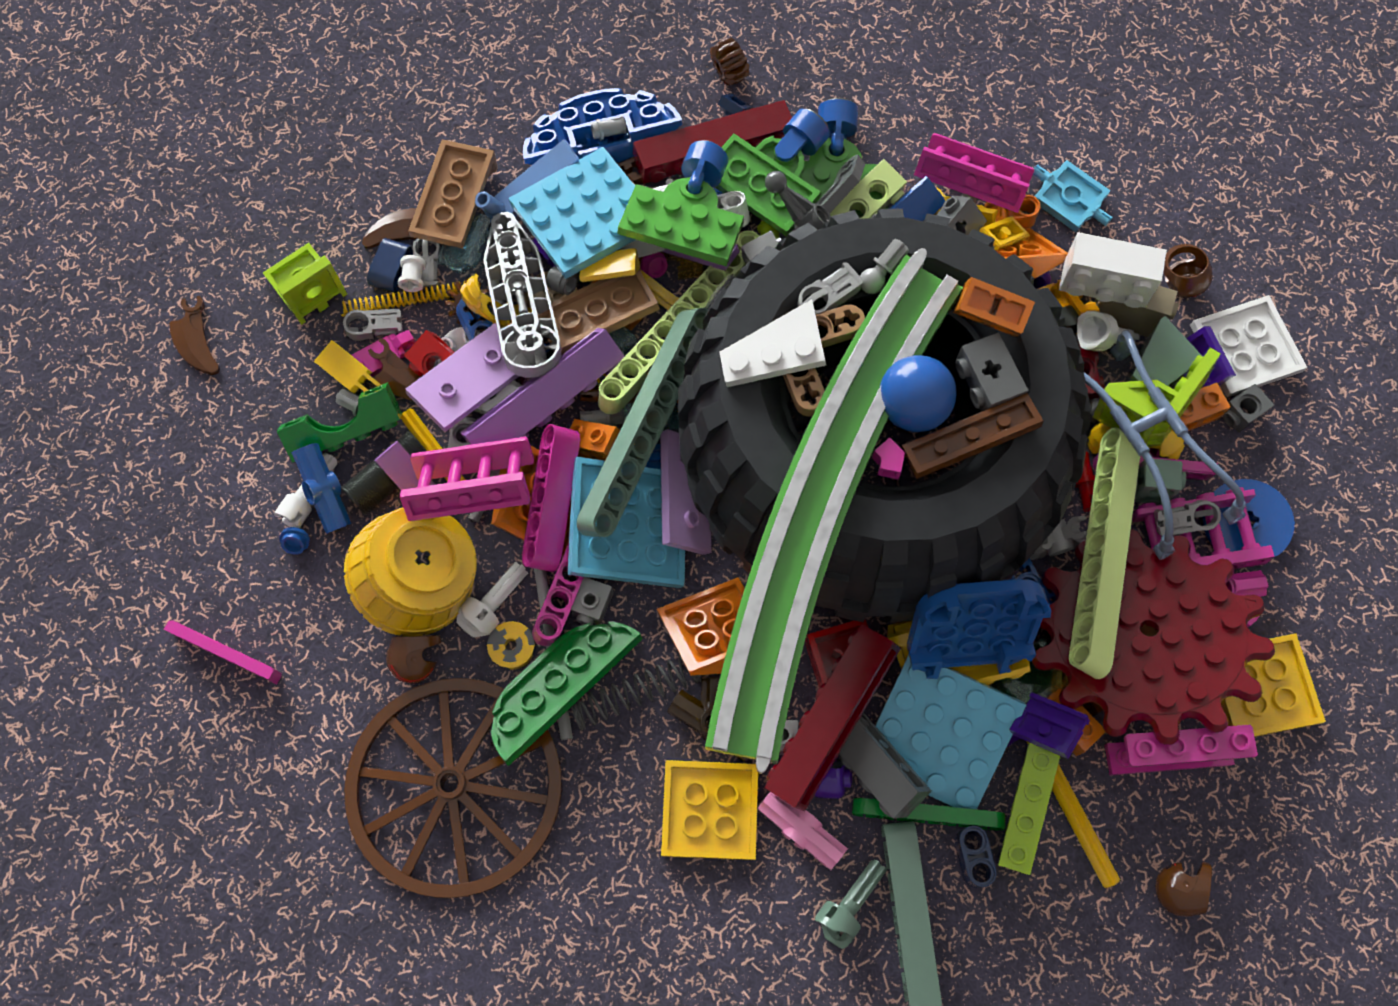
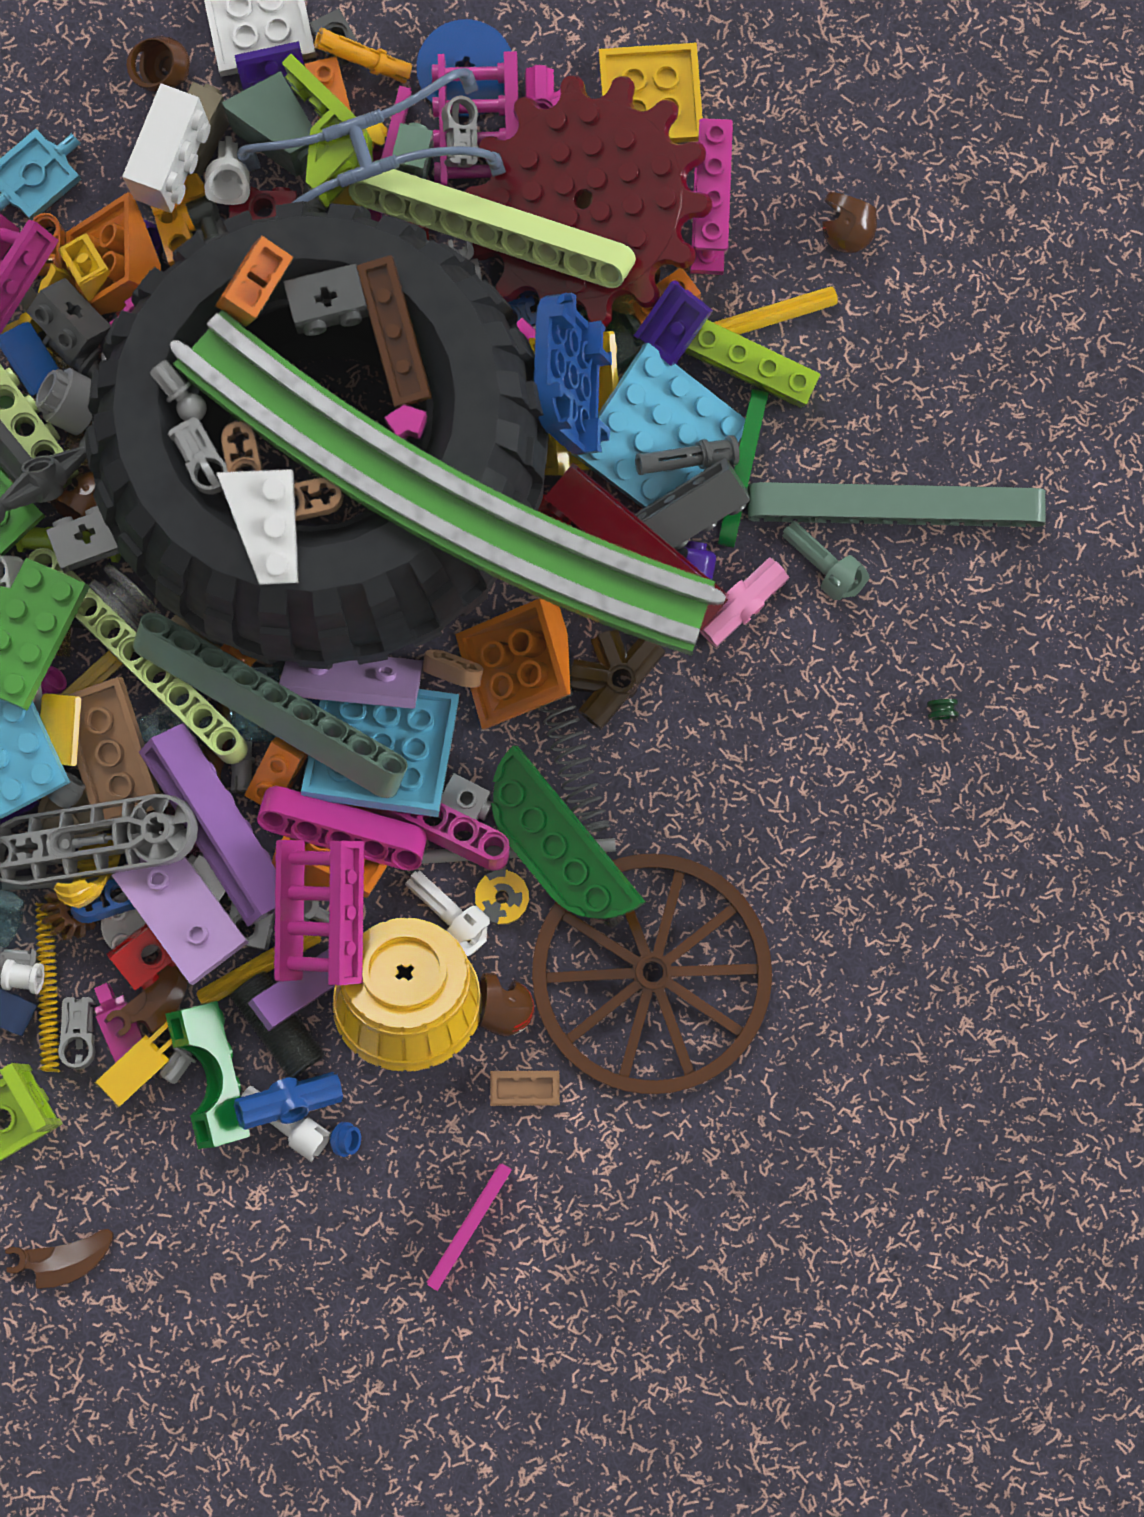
camera: 85 degrees left, 10 degrees up
yellow plate [661,760,758,860] -> none
blue piece [879,355,957,432] -> none
dark blue beam [955,826,996,888] -> none
none -> light orange pin [314,27,412,84]
none -> medium nougat beam [422,650,483,688]
none -> medium nougat plate [490,1071,560,1106]
none -> dark grey pin [635,435,739,475]

